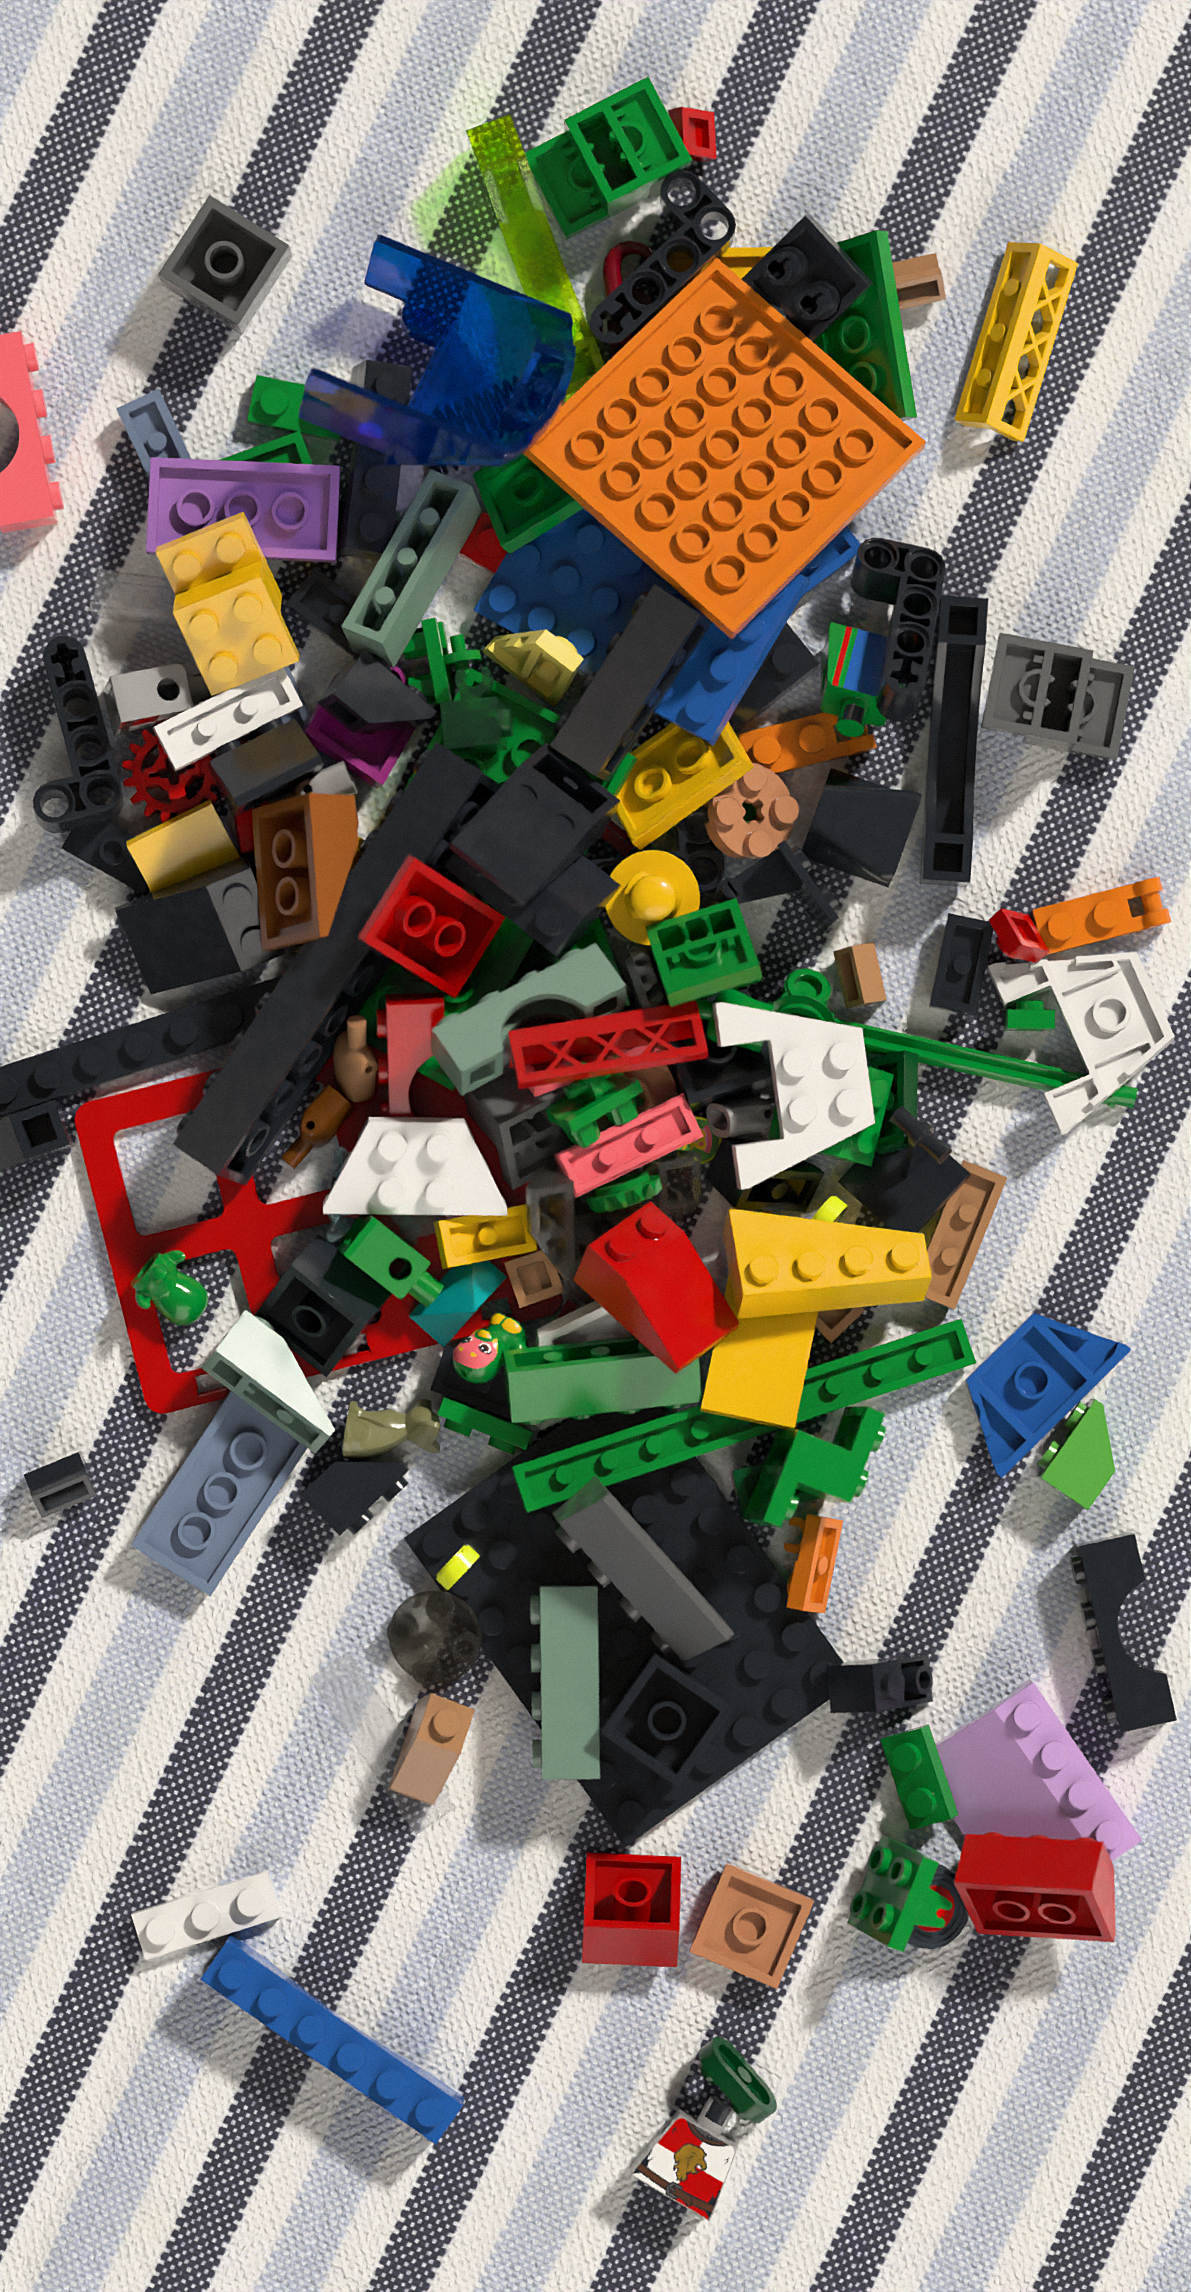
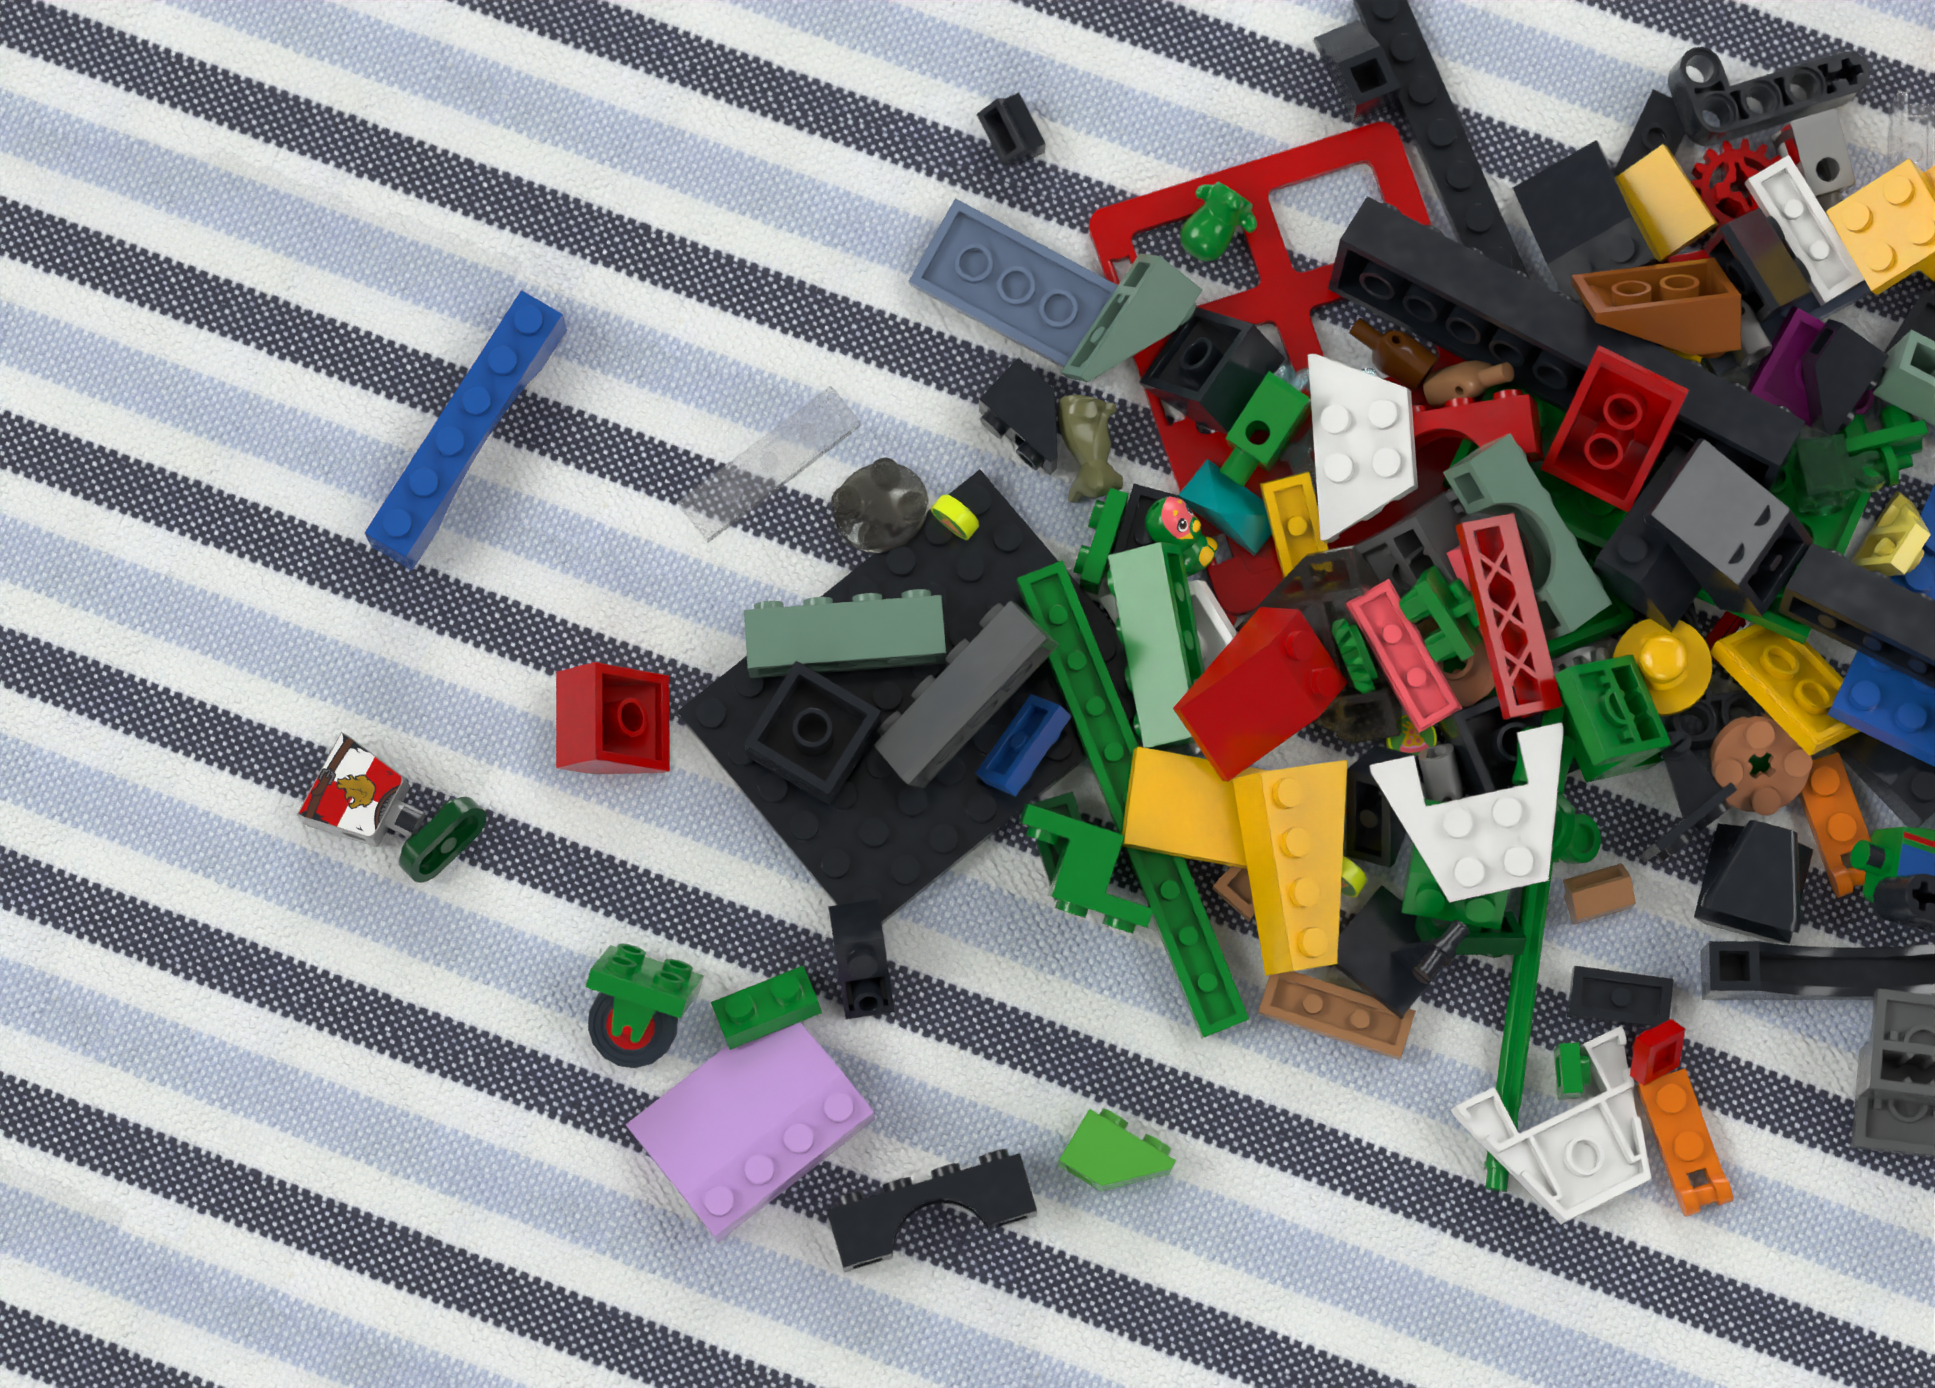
camera: 90 degrees right, 10 degrees down
white plate [131,1870,282,1960] -> none
medium nougat slope [388,1693,475,1805] -> none
medium nougat plate [504,1248,565,1308] -> none
nougat plate [689,1862,814,1989] -> none
orange plate [784,1514,843,1614] -> none
red slope [954,1832,1116,1942] -> none
blue wing [965,1313,1131,1478] -> none
none -> blue plate [975,694,1071,796]

